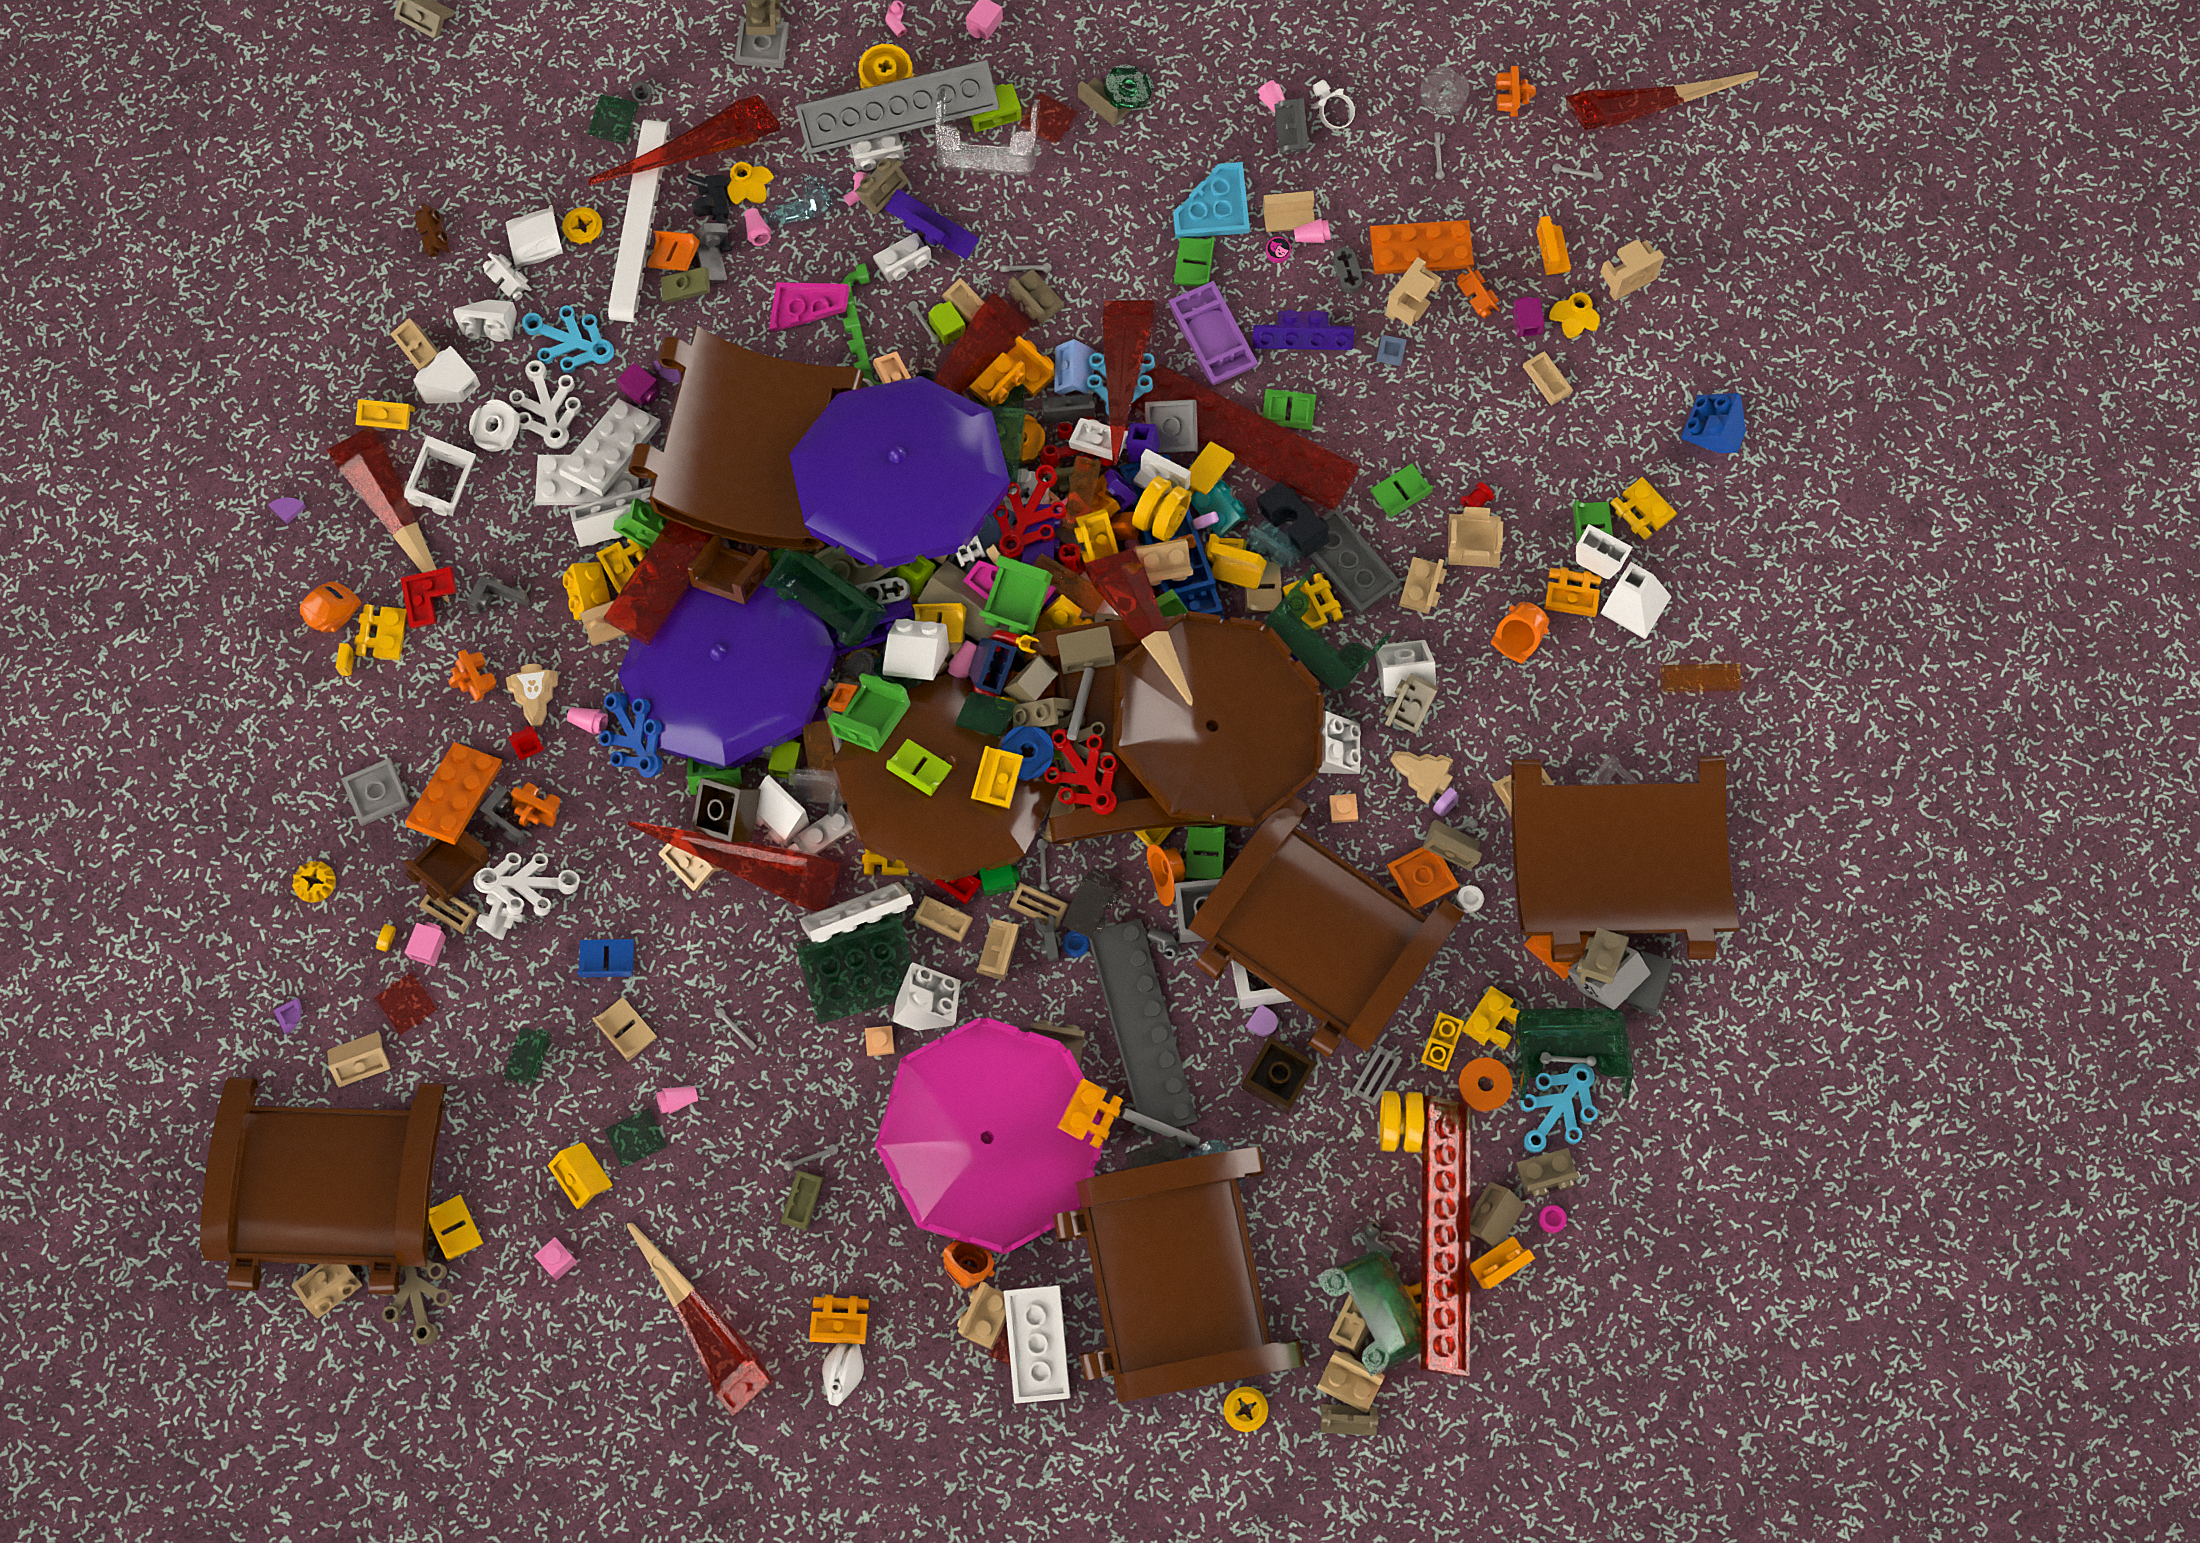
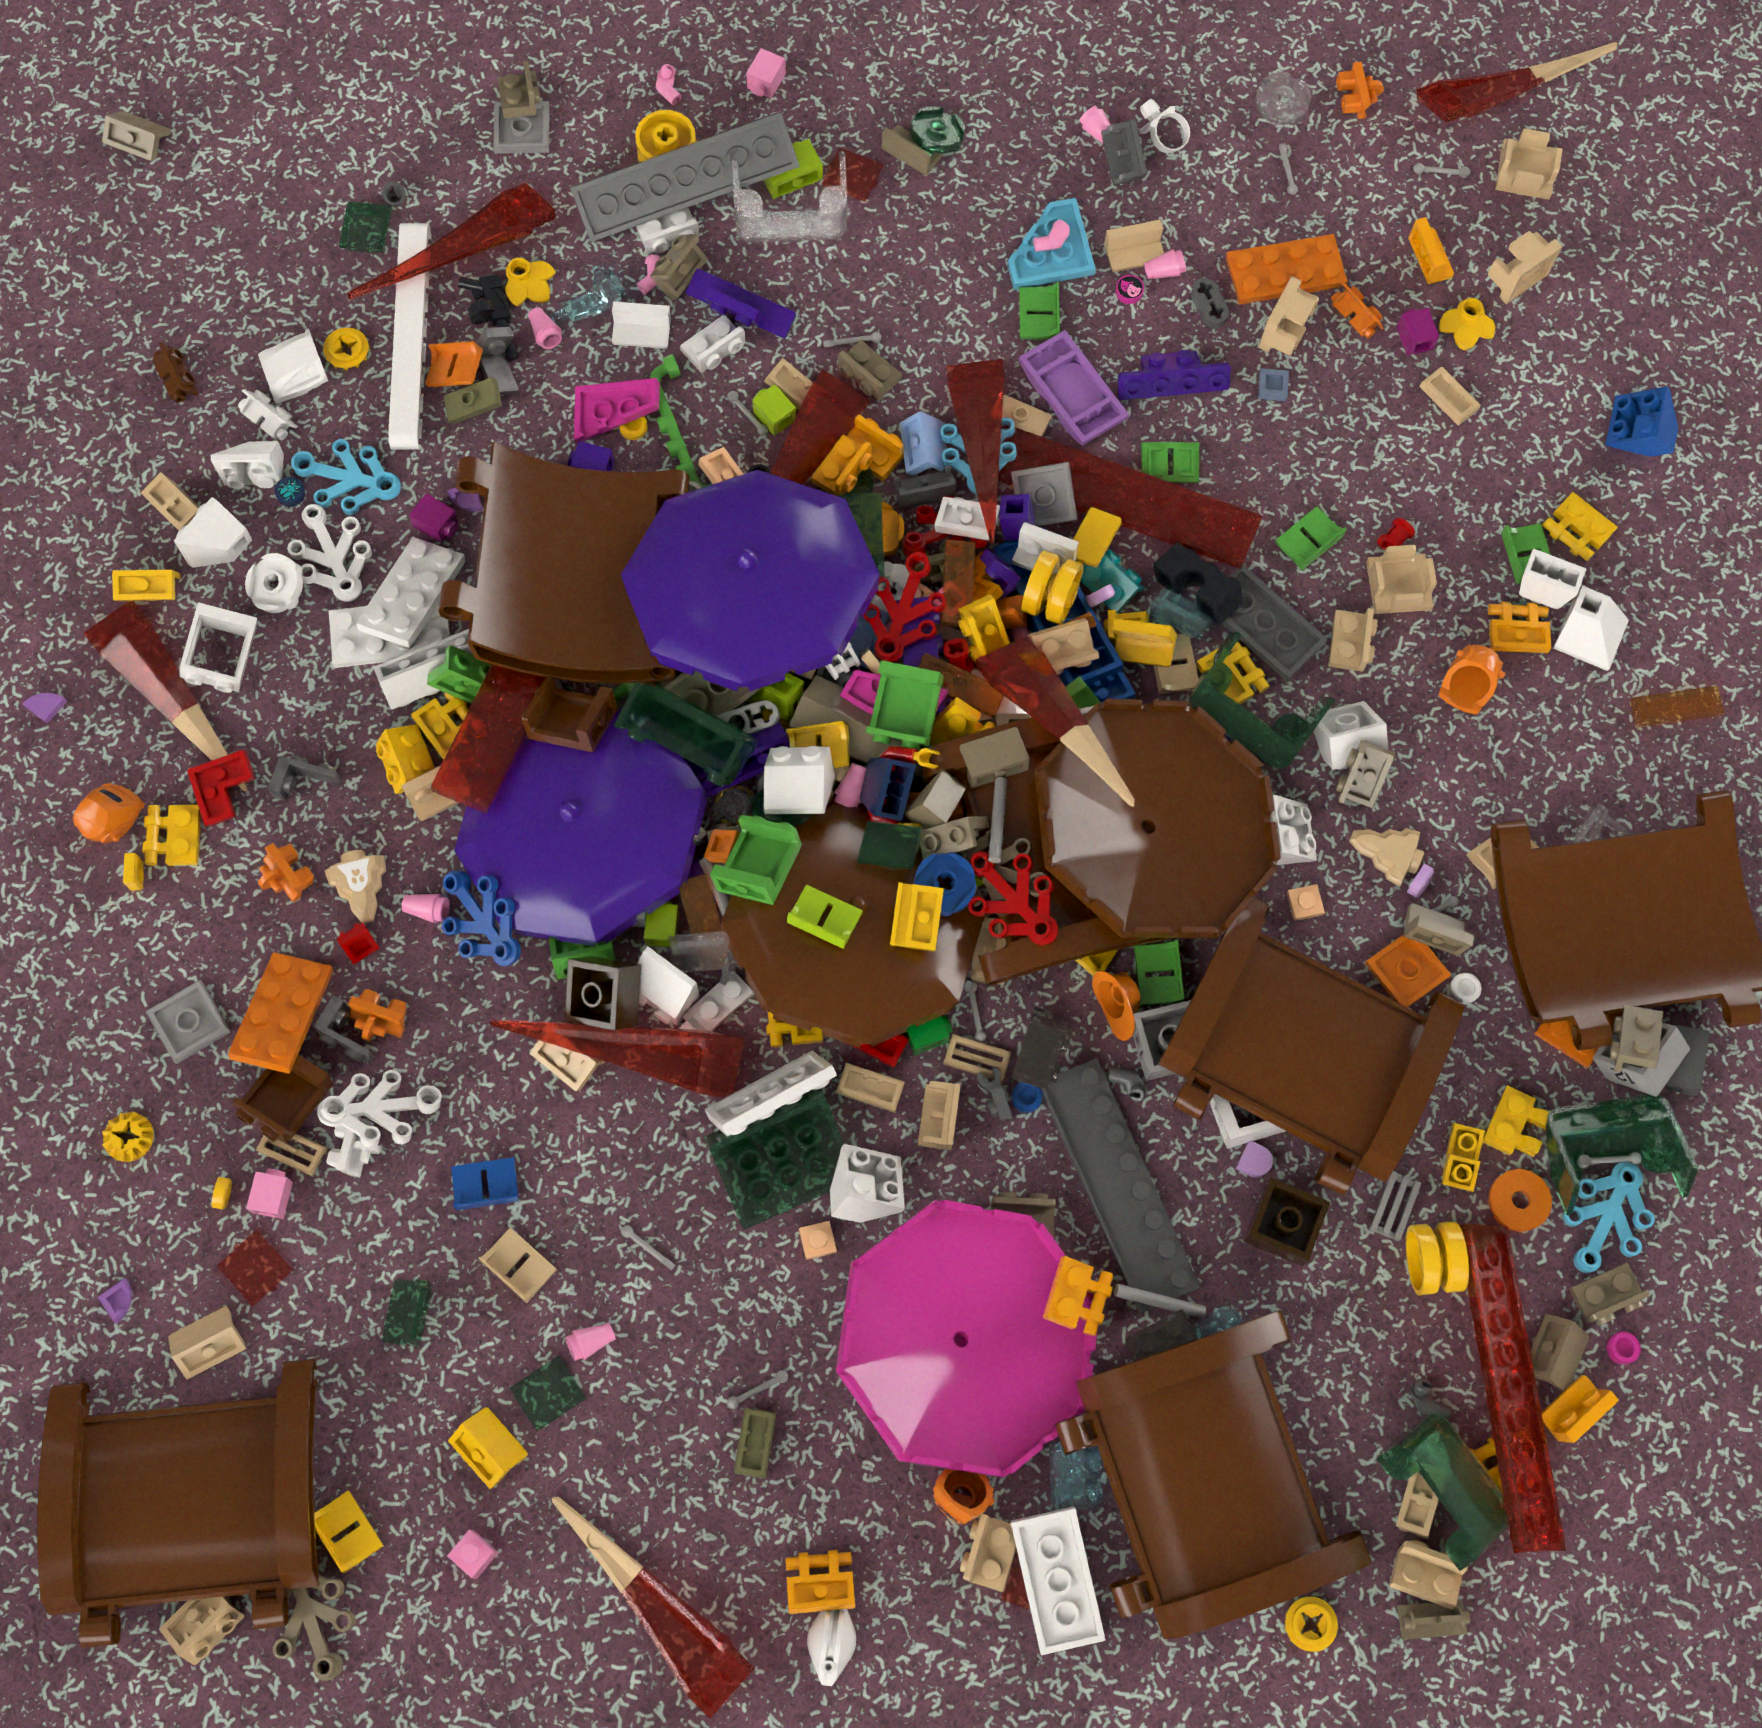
camera: 10 degrees left, 0 degrees up
none -> tile [275,477,306,507]
none -> dark purple brick [568,441,614,471]
none -> white panel [612,301,671,349]
none -> yellow tile [619,416,648,440]
none -> tan plate [988,393,1052,442]
none -> bright pink arm [1033,220,1070,252]
none -> clear light blue bracket [1049,1443,1103,1511]
none -> tan panel [1495,129,1563,200]

